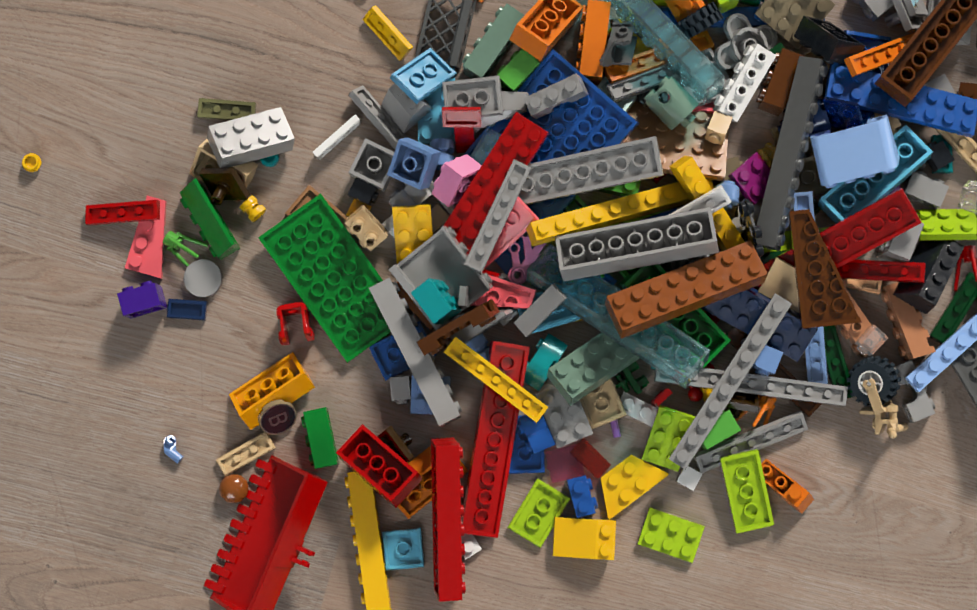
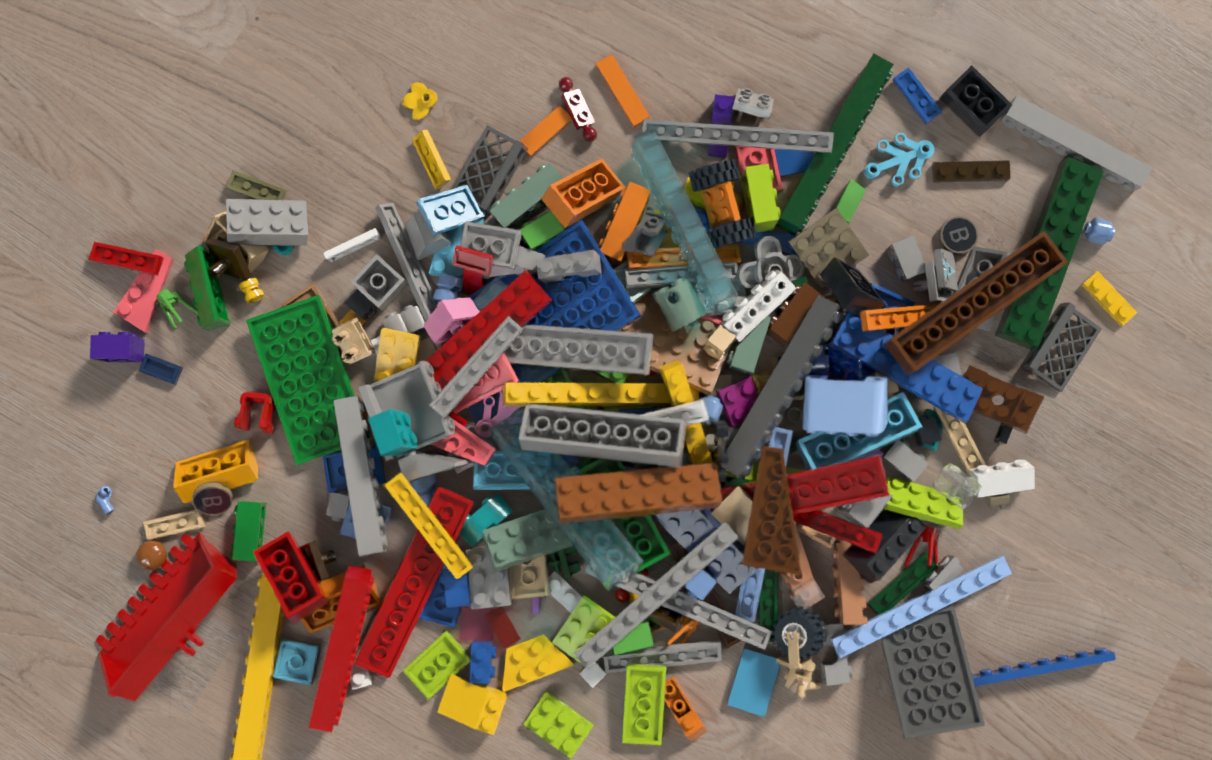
camera: 15 degrees right, 0 degrees up
yellow plate [22,153,42,172] -> none
light grey tile [184,259,223,298] -> none
medium blue brick [387,137,441,190] -> none
reddish brown piece [417,299,500,356] -> none
light grey tile [457,285,470,306] -> none
light grey tile [514,284,567,337] -> none
red tile [651,388,672,407] -> none
none -> sand green slope [726,316,771,376]
none -> dark azure tile [727,647,780,717]

